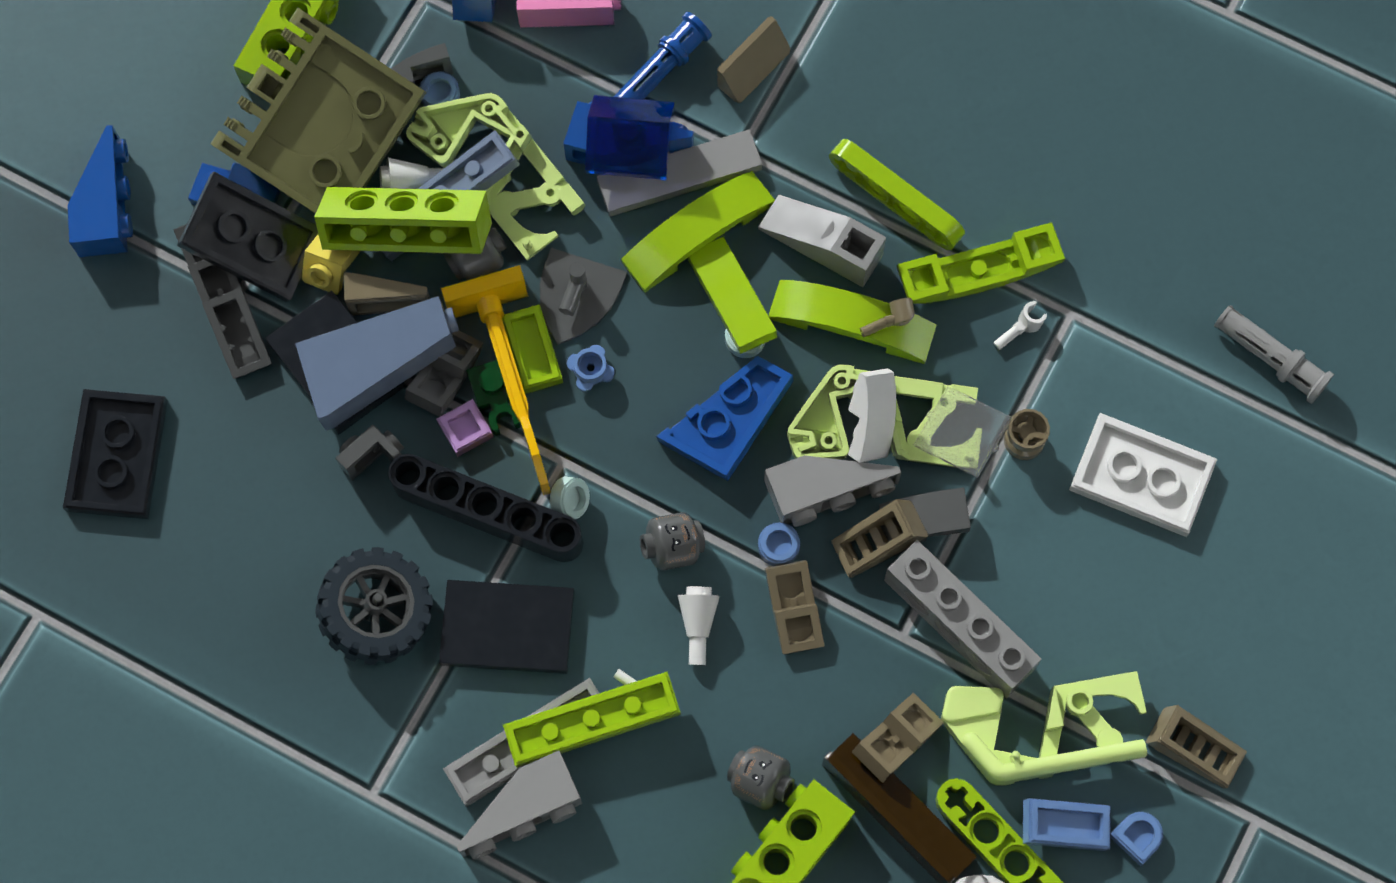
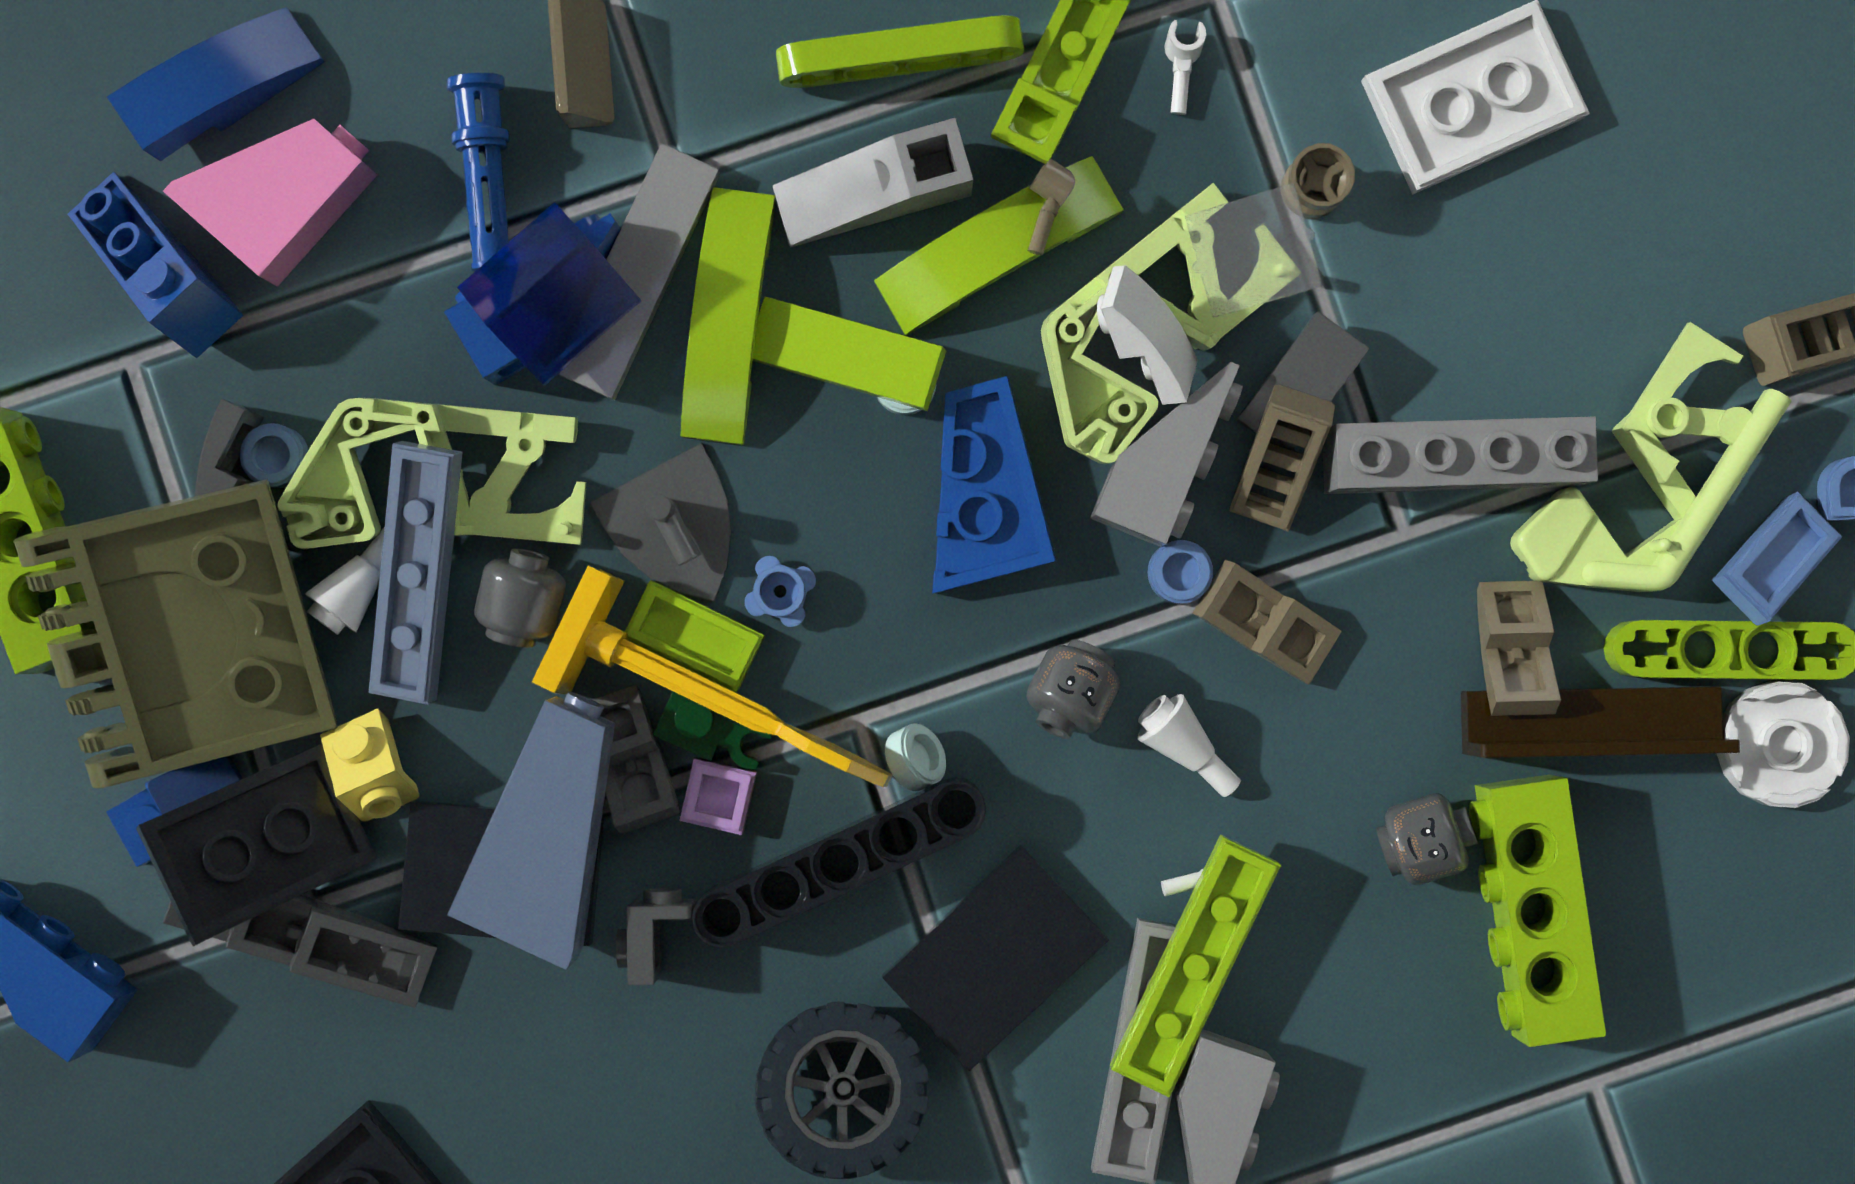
camera: 50 degrees left, 15 degrees up
lime brick [314,187,492,254] -> none
dark tan slope [344,272,430,316] -> none

